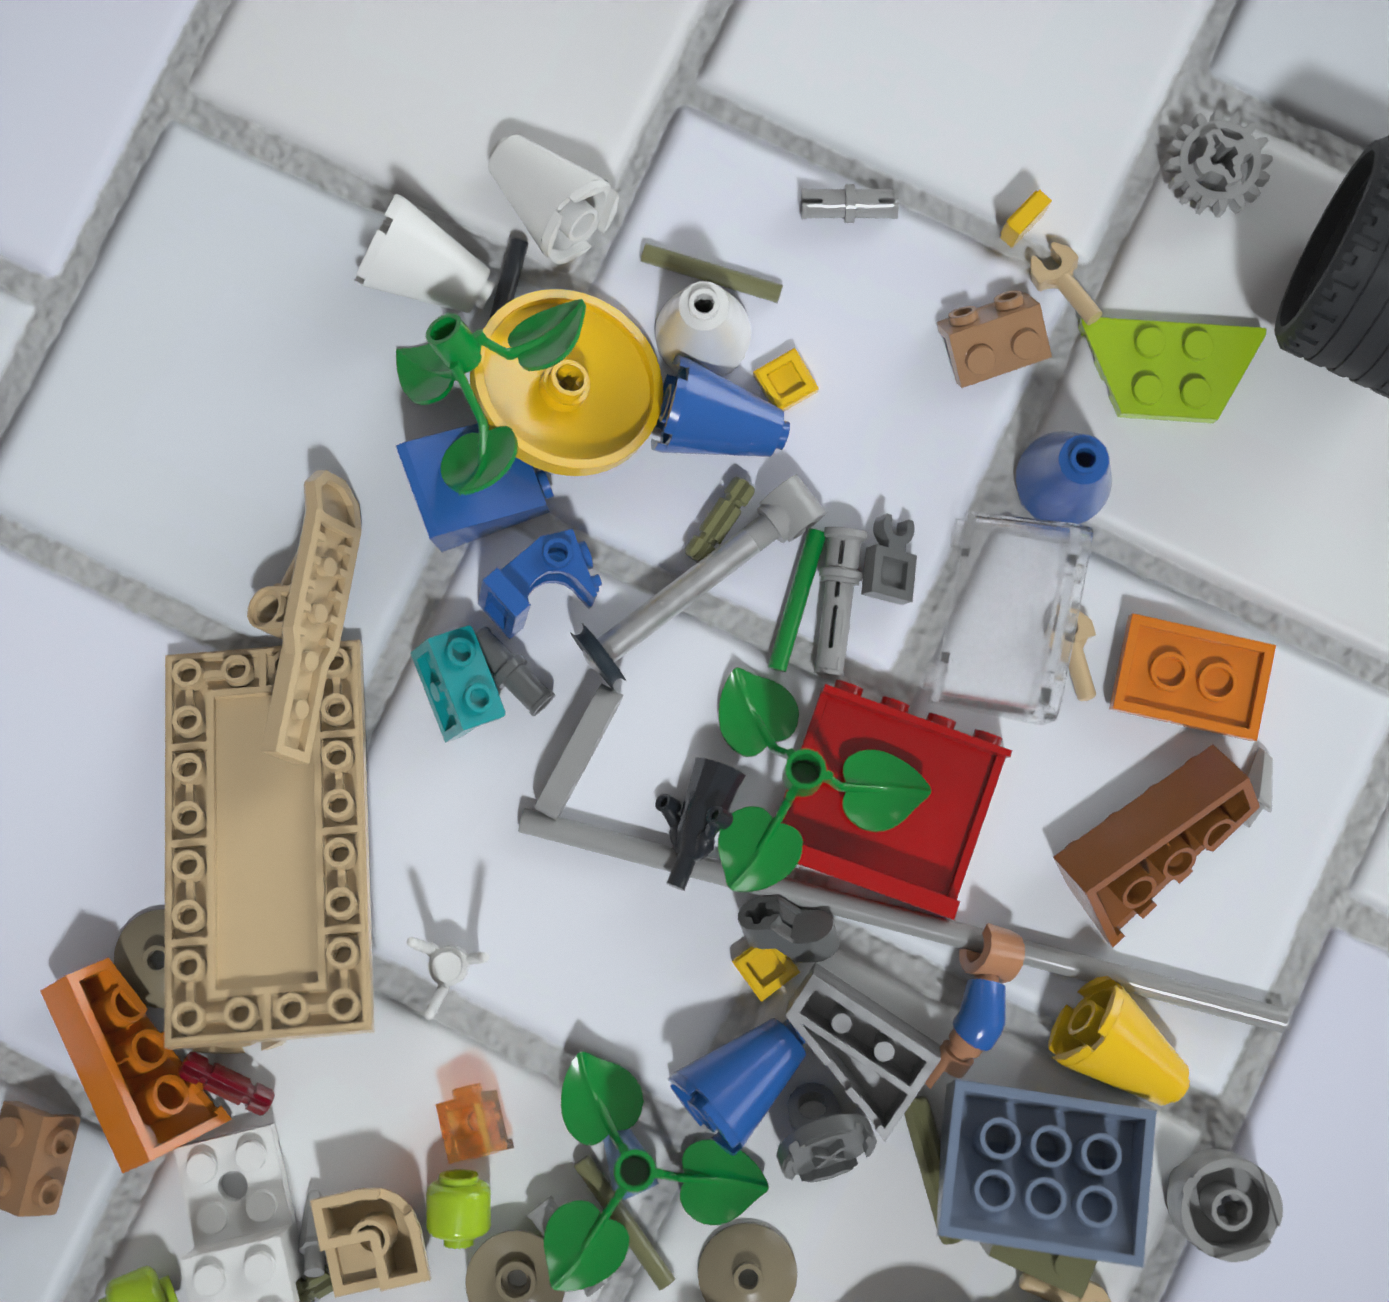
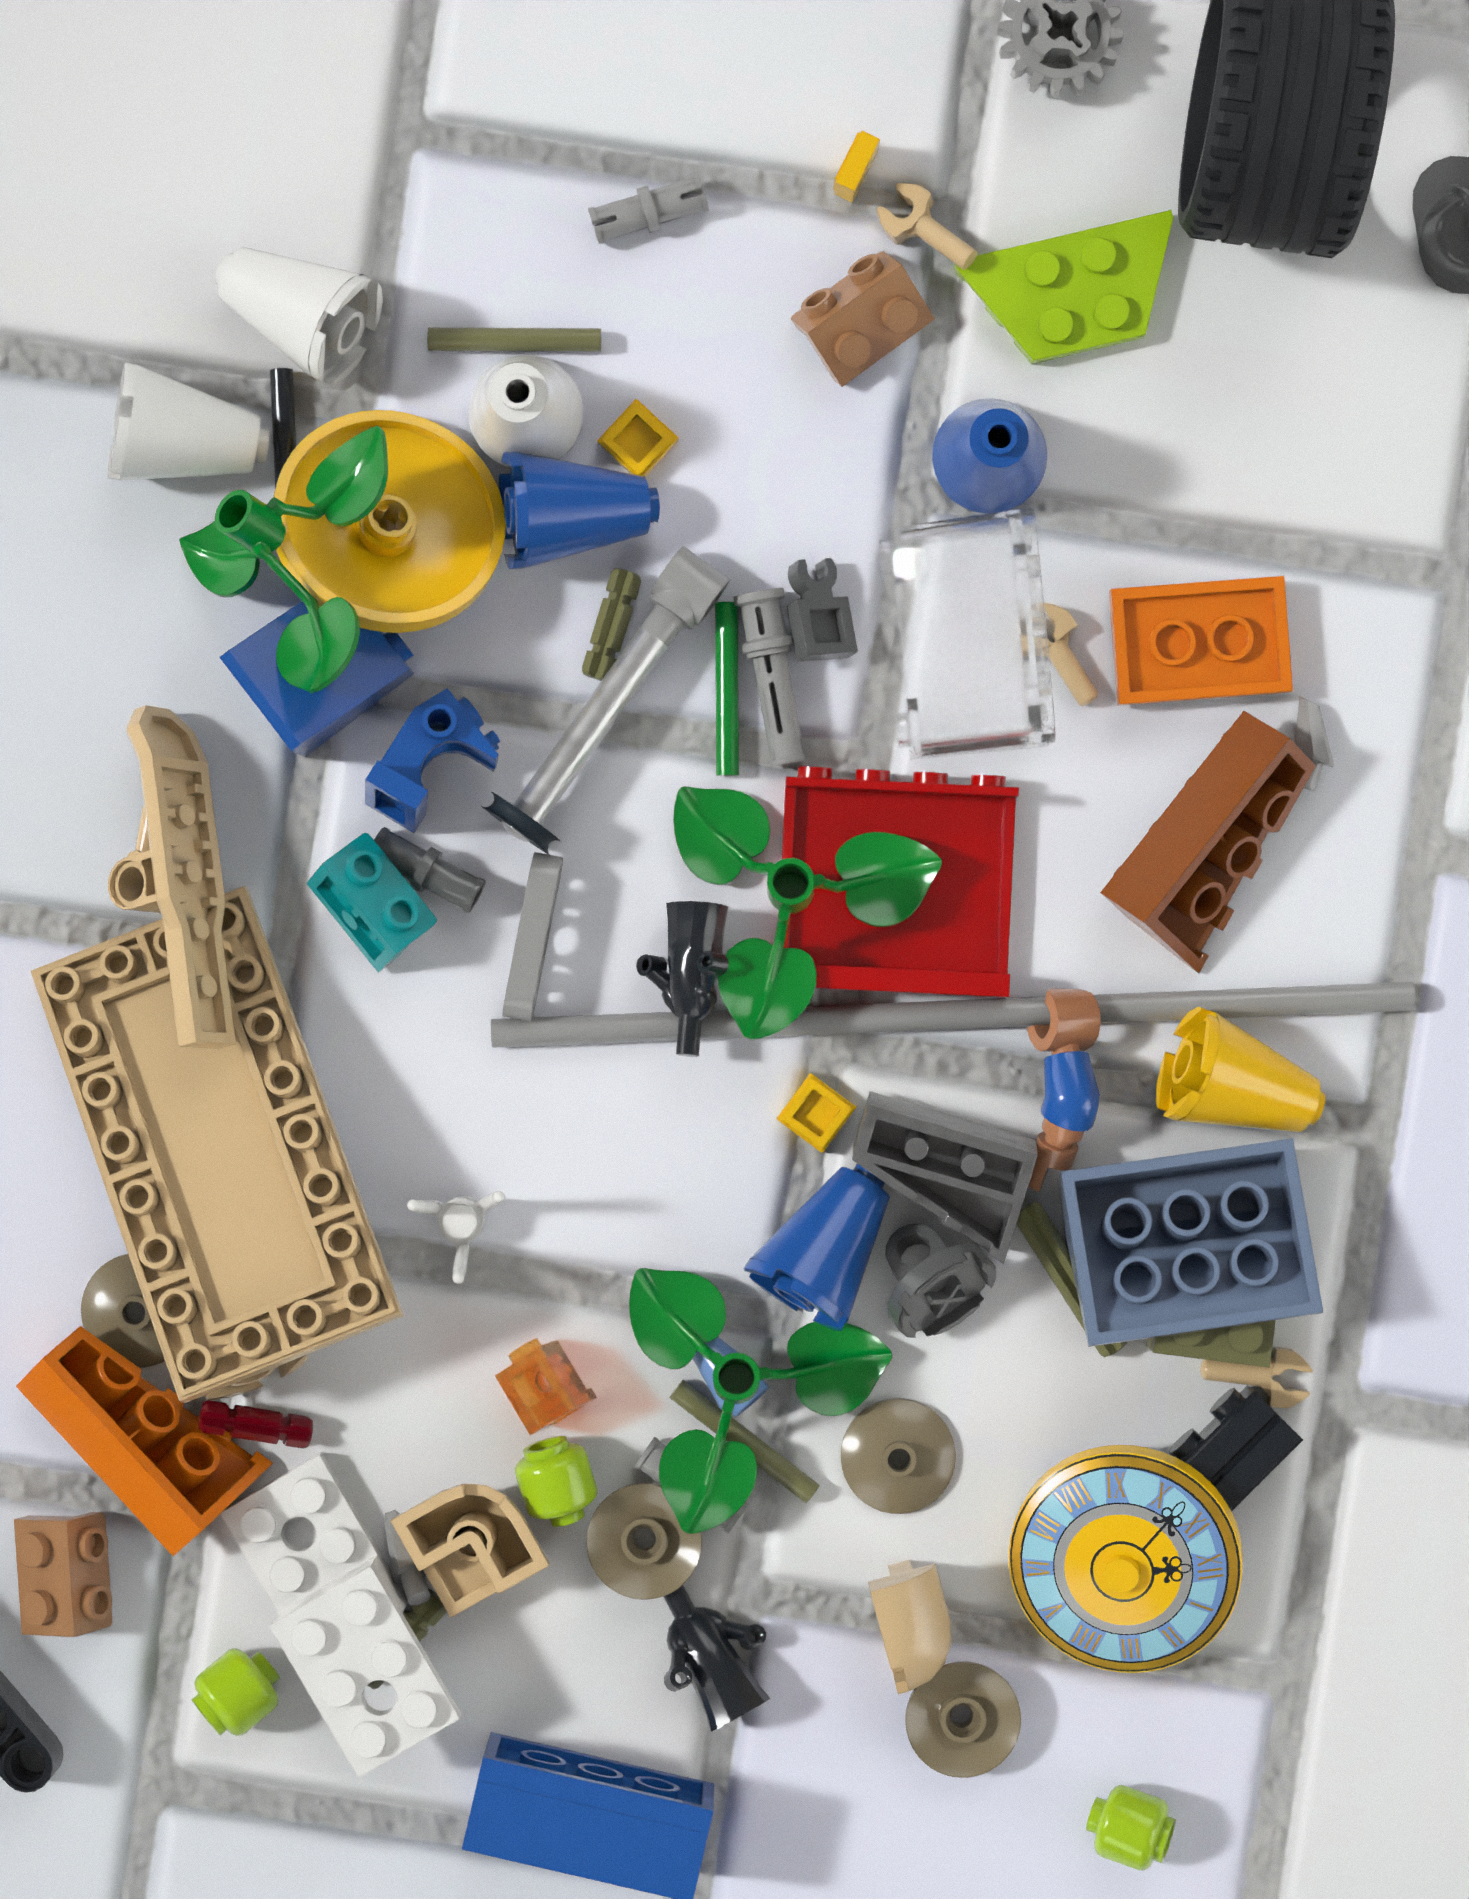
camera: 20 degrees left, 5 degrees up
dark grey piece [738,896,840,963] -> none
light grey brick [1167,1149,1283,1262] -> none

